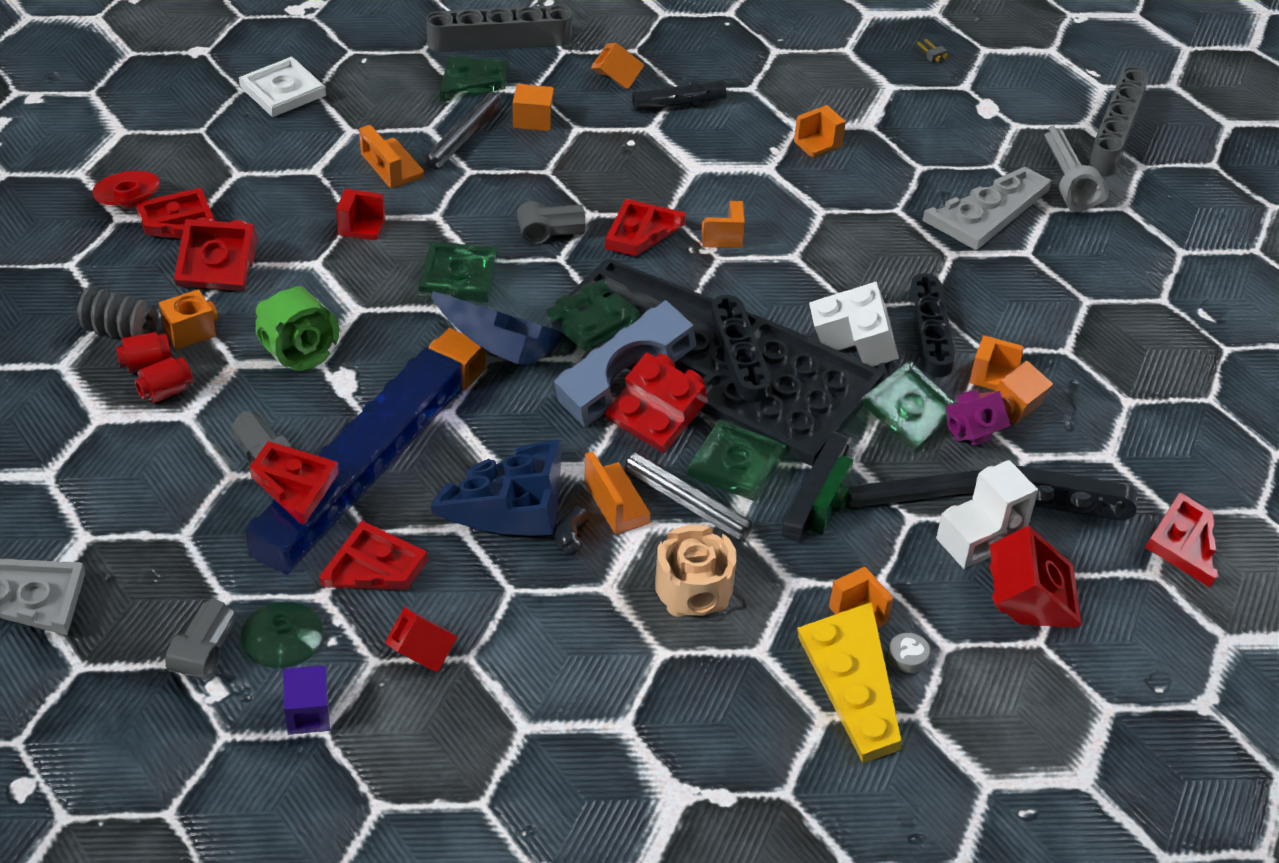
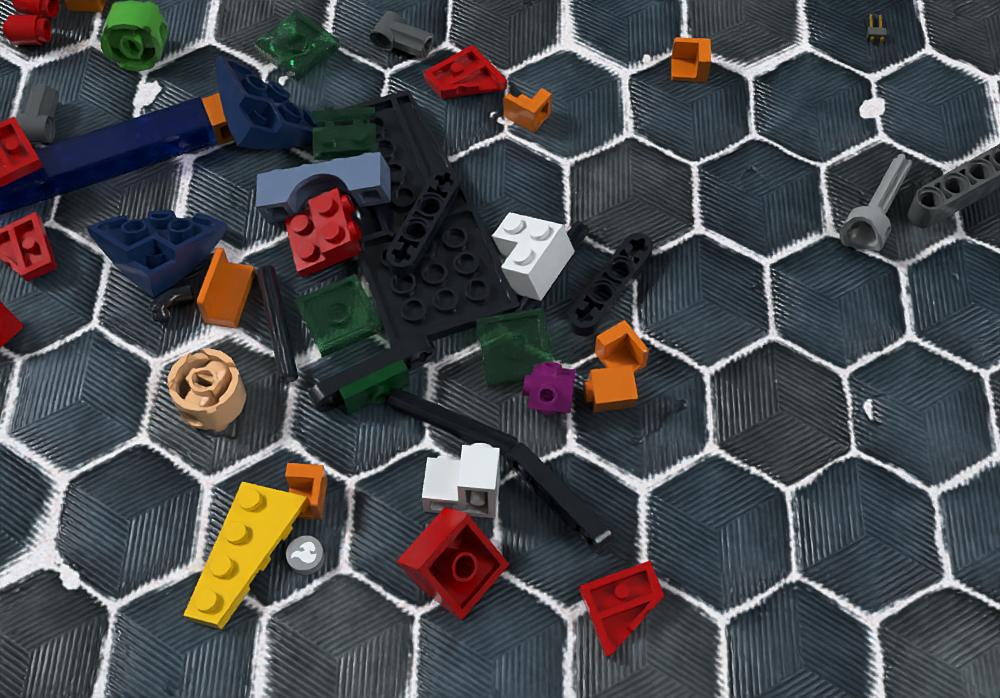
camera: 40 degrees right, 15 degrees up
light grey wing [923,167,1052,250] -> none

